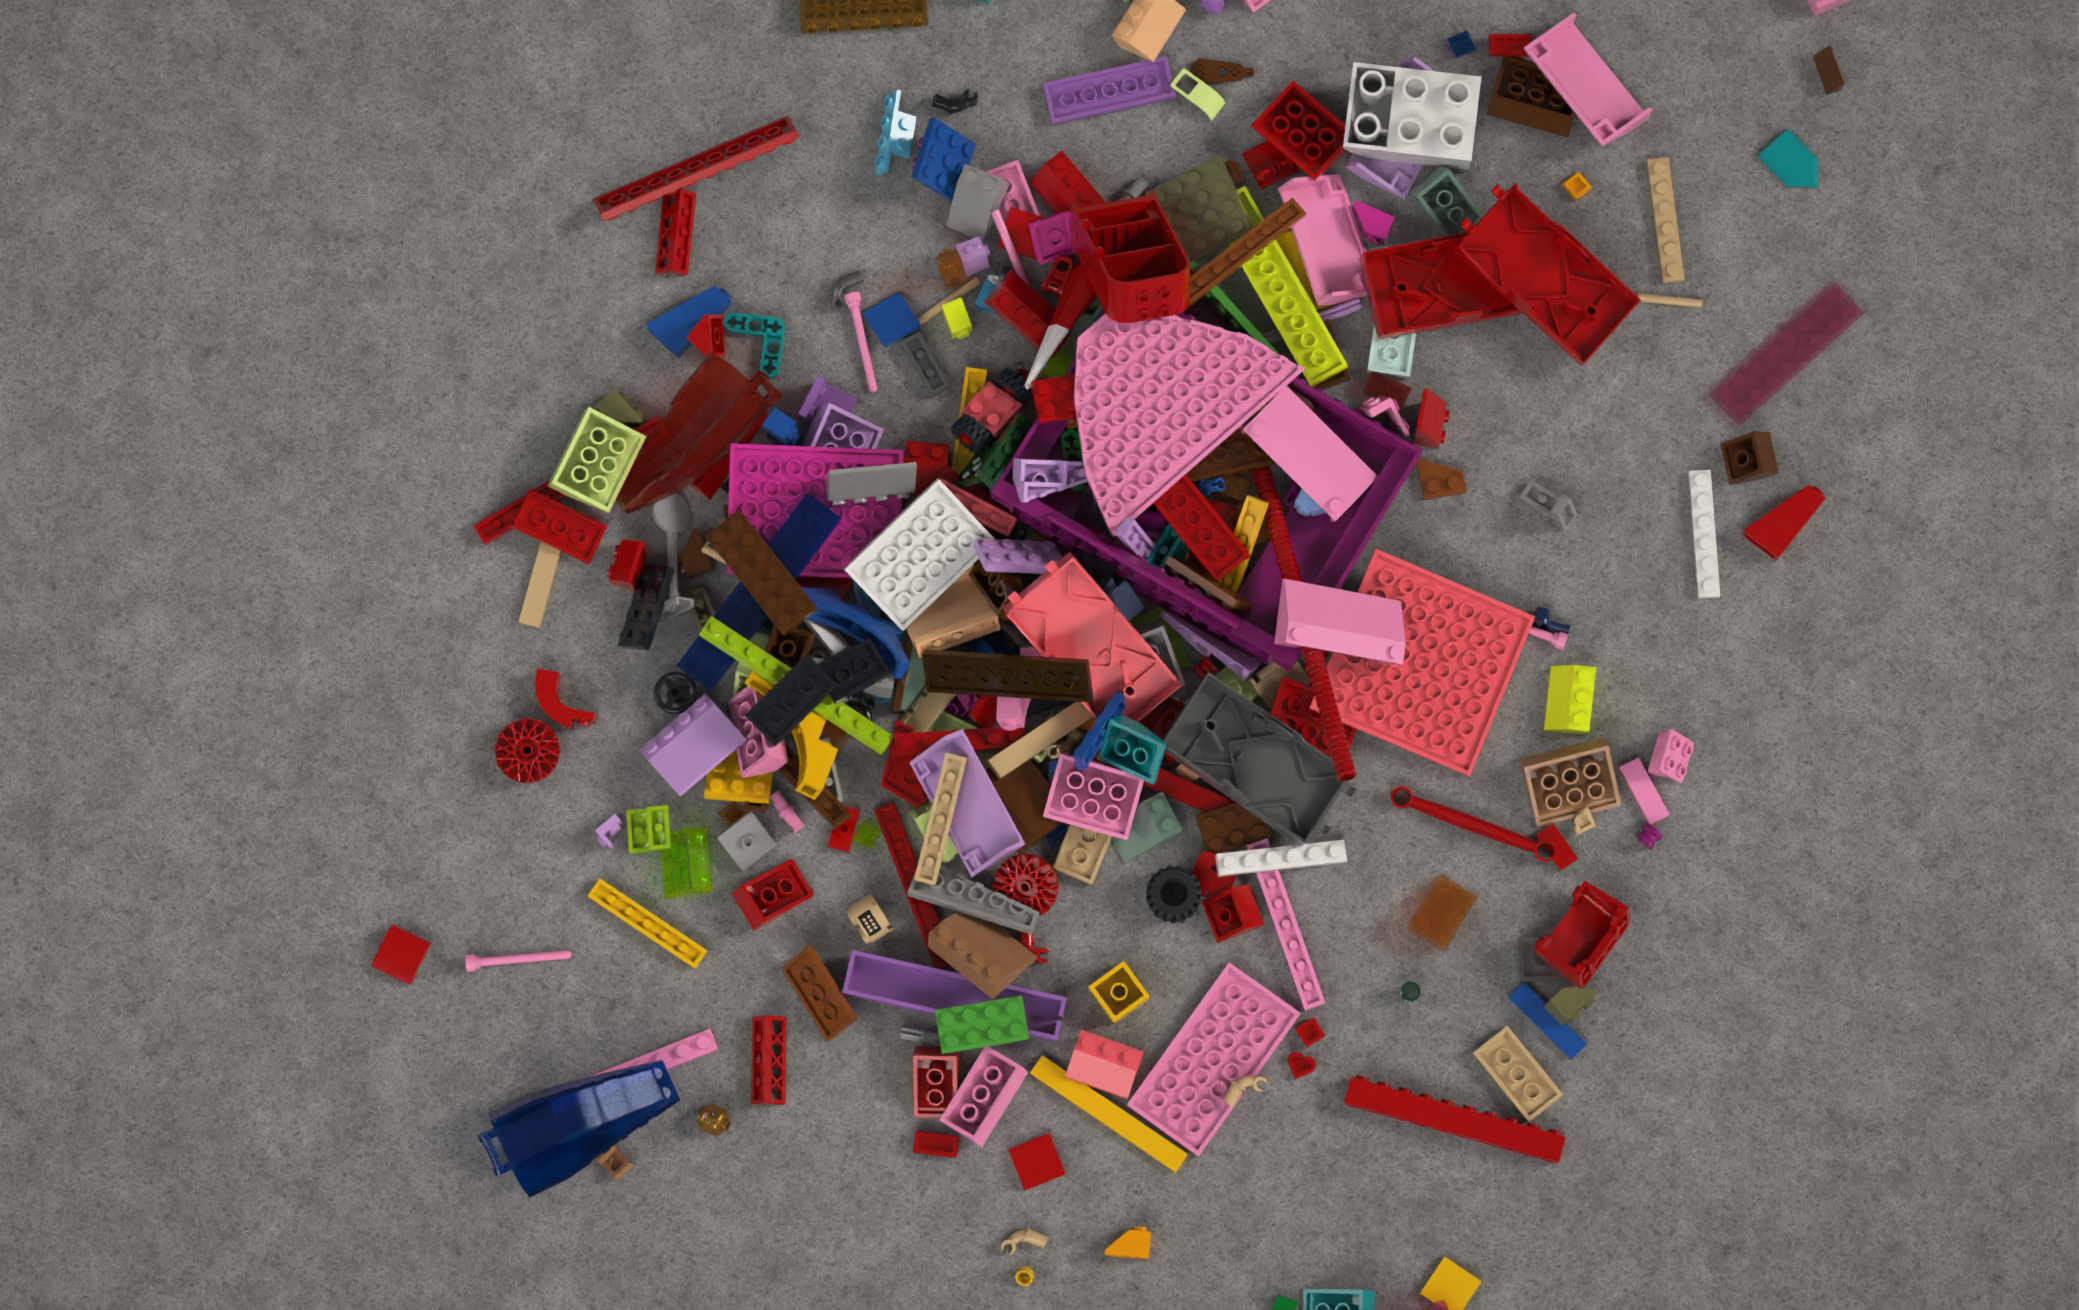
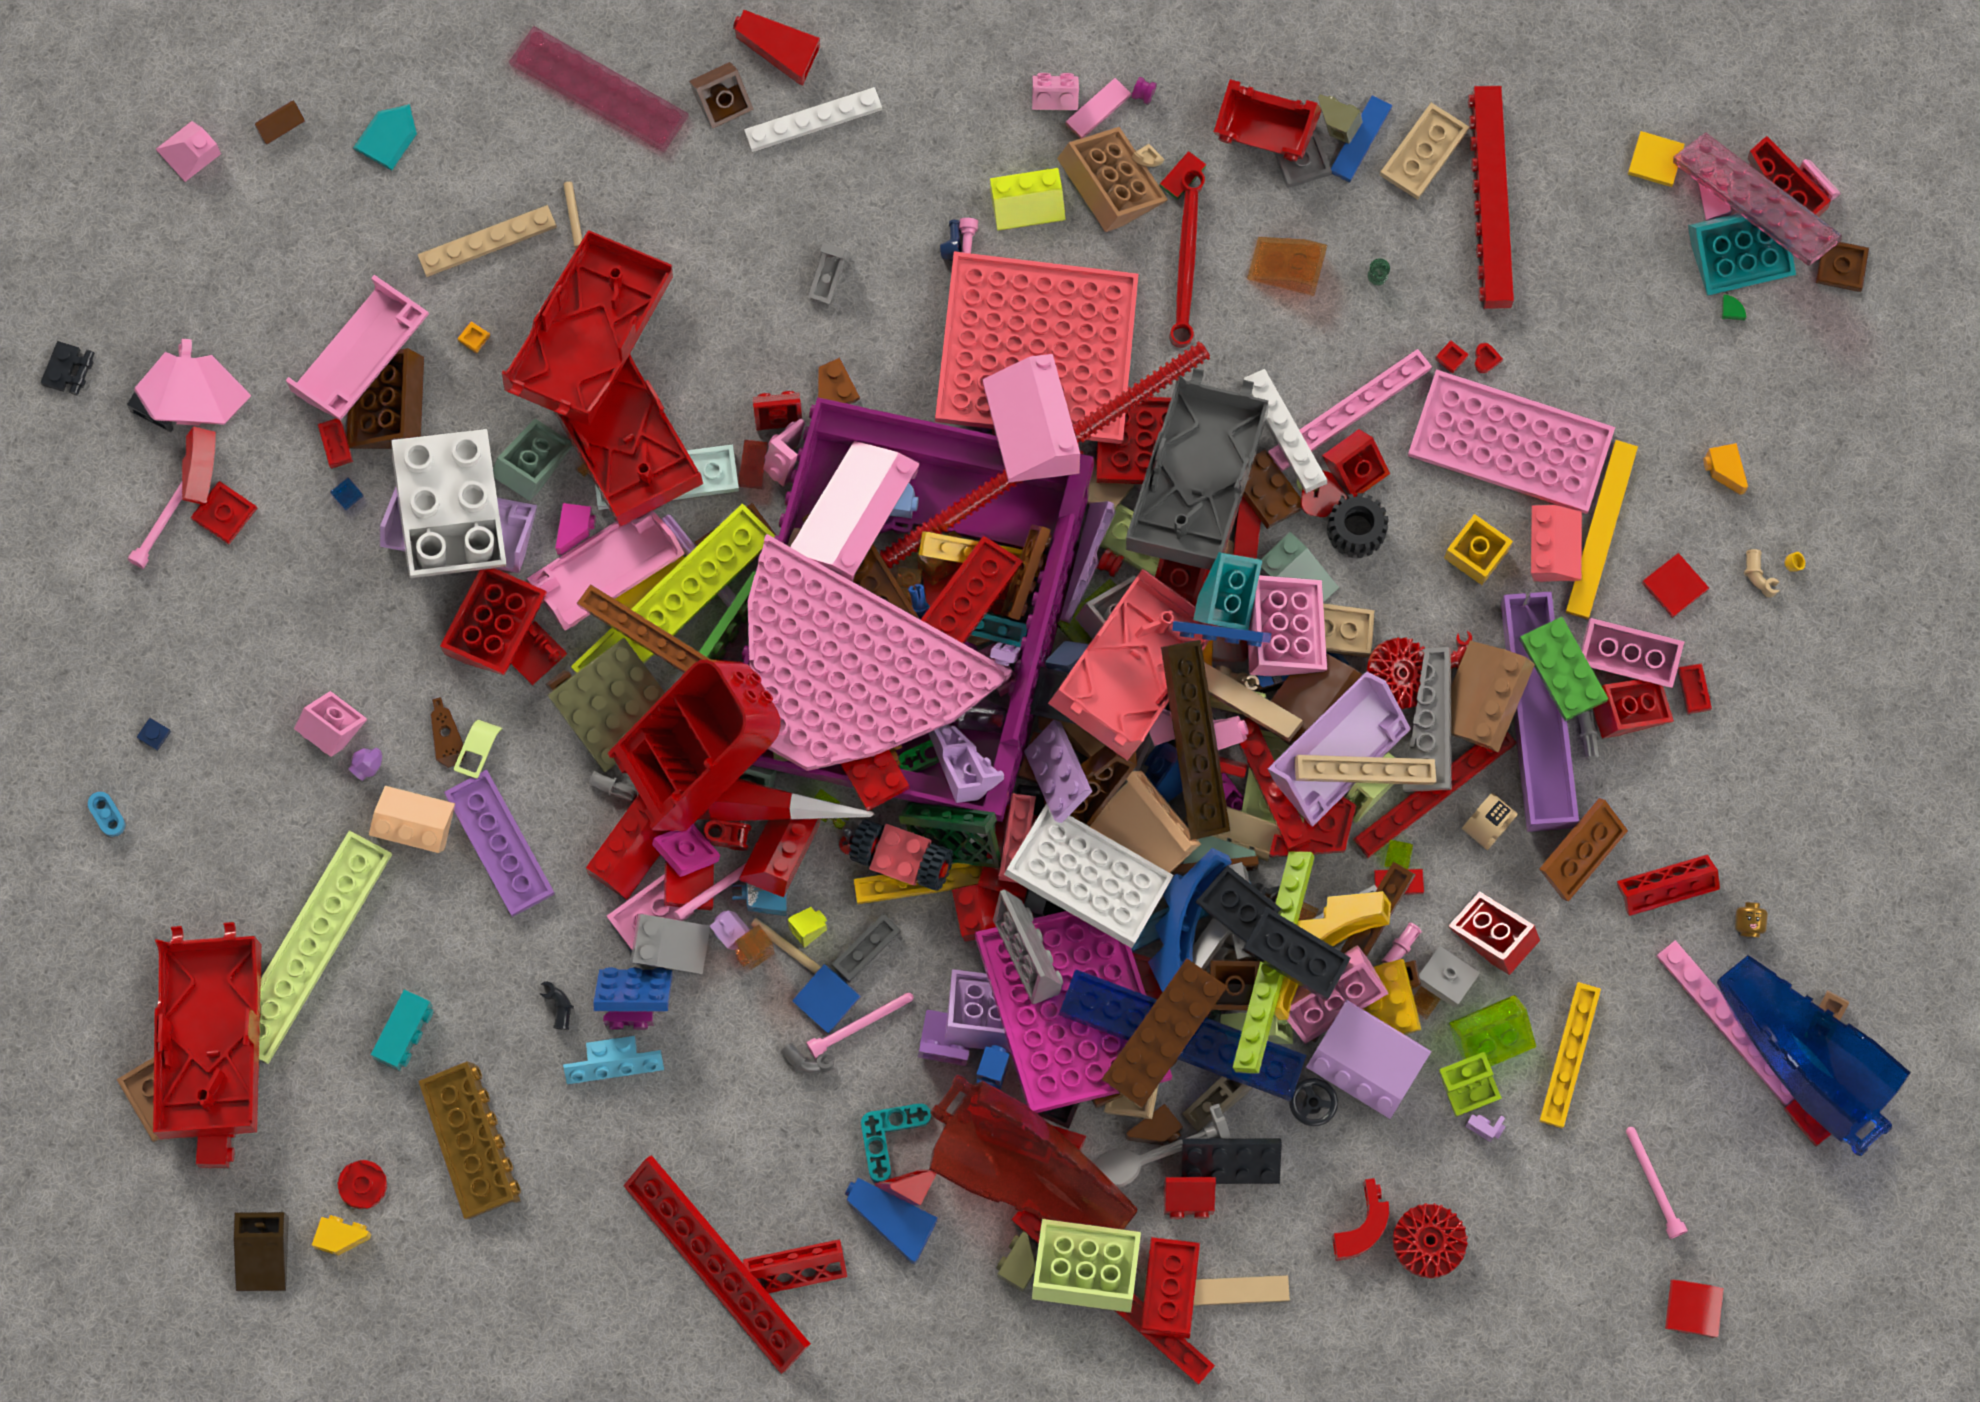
camera: 115 degrees left, 5 degrees down
tan piece [1222,1075,1267,1107] -> none

